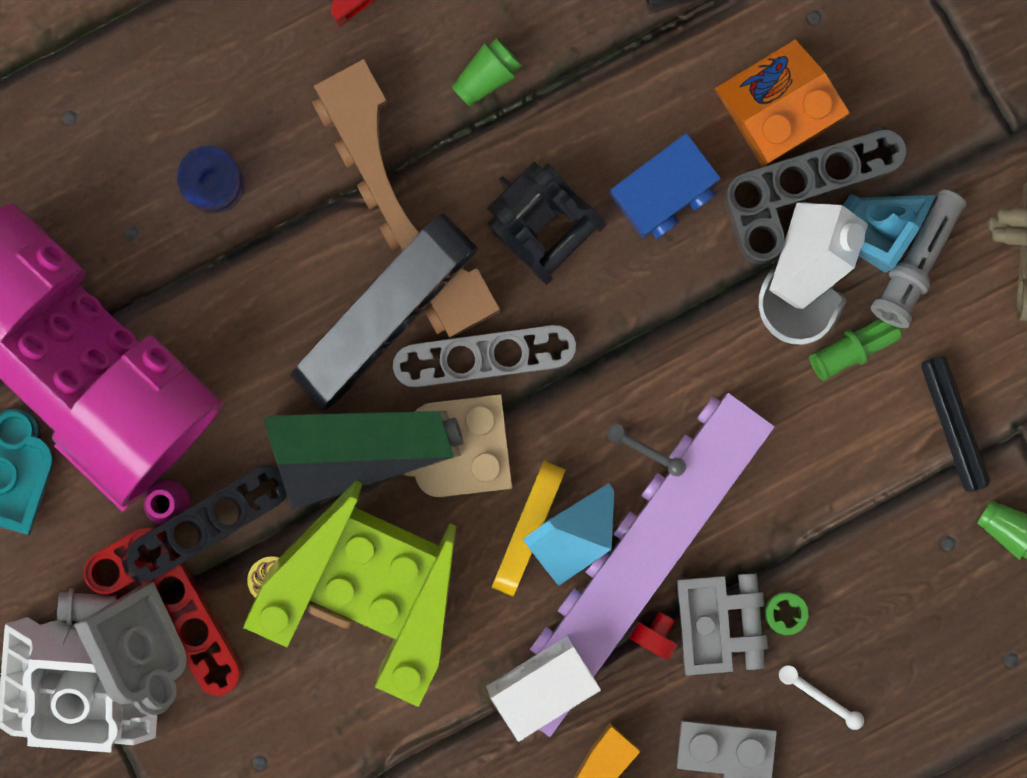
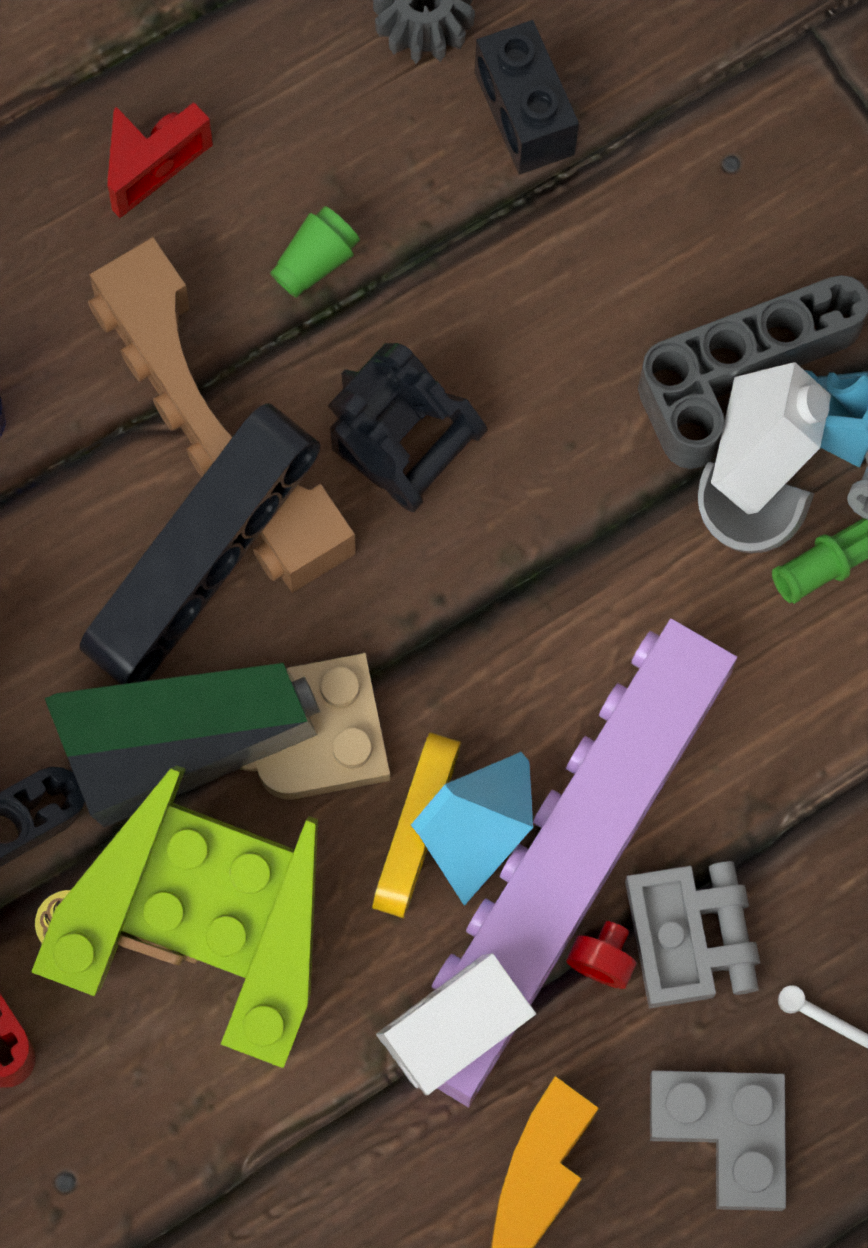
camera: 10 degrees left, 15 degrees down
light grey beam [393,325,576,388] -> none
dark grey hinge [608,424,686,476] -> none
blue brick [609,133,721,240] -> none
orange slope [715,39,850,167] -> none
bright green bush [764,592,809,635] -> none

